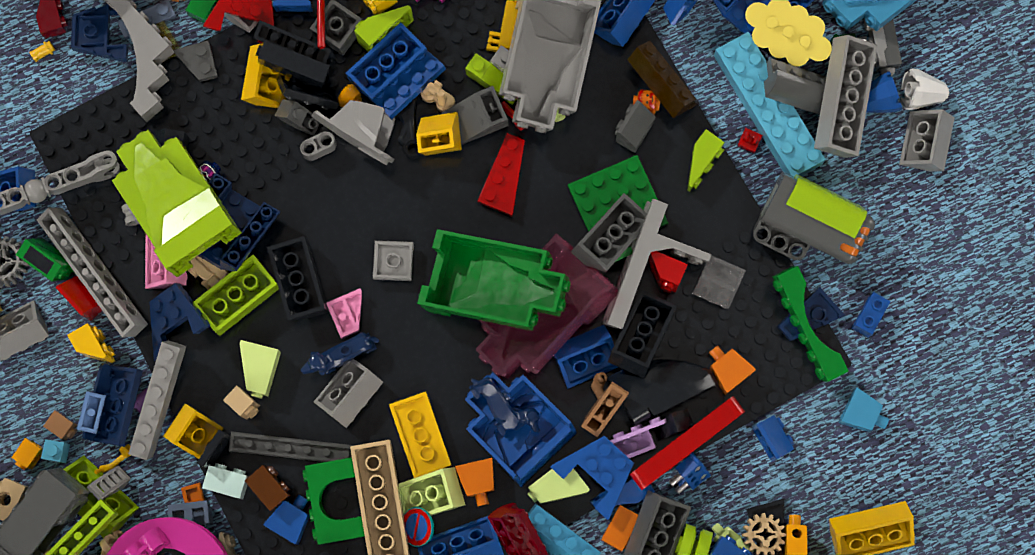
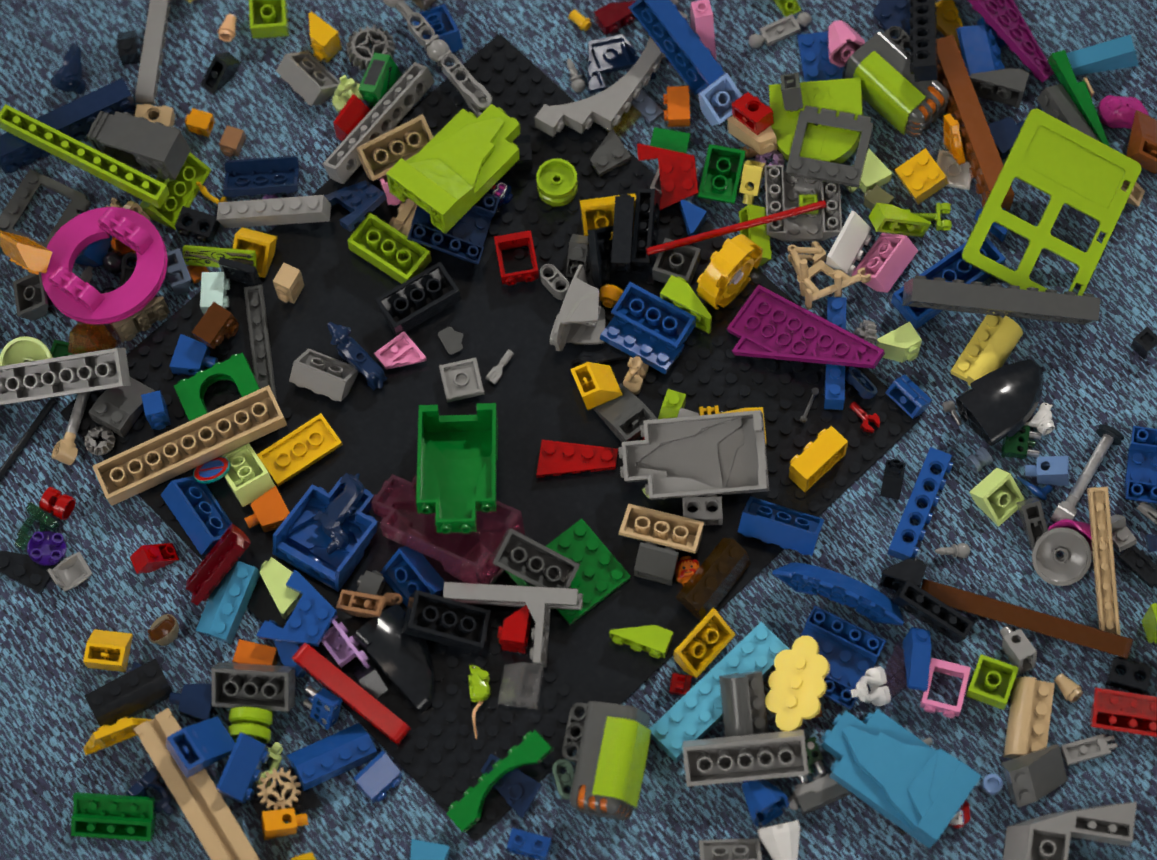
camera: 75 degrees right, 10 degrees down
medium azure brick [41,439,70,464] -> none
yellow slope [67,323,115,363] -> none
medium blue slope [77,391,106,434] -> none
light grey slope [87,466,130,500] -> none
yellowish green slope [240,340,281,399] -> none
orange torso [709,346,756,395] -> none
none -> black brick [175,206,220,243]
none -> lime tile [182,245,257,268]
none -> blue slope [286,723,377,791]
none -> yellowish green piece [332,75,364,112]
none -> tan slope [357,114,433,181]
none -> dark grey brick [357,570,386,596]
none -> dark grey sticker [438,327,463,355]
none -> lime animal [468,664,490,739]
none -> light grey piece [485,349,514,384]
none -> red window [494,230,539,285]
none -> lime wheel [536,159,577,206]
none -> sand green plate [553,759,574,800]
none -> light grey bar [567,59,586,92]
none -> tan slope [619,504,704,553]
none -> yellow slope [674,608,736,678]
none -> light grey brick [682,494,723,525]

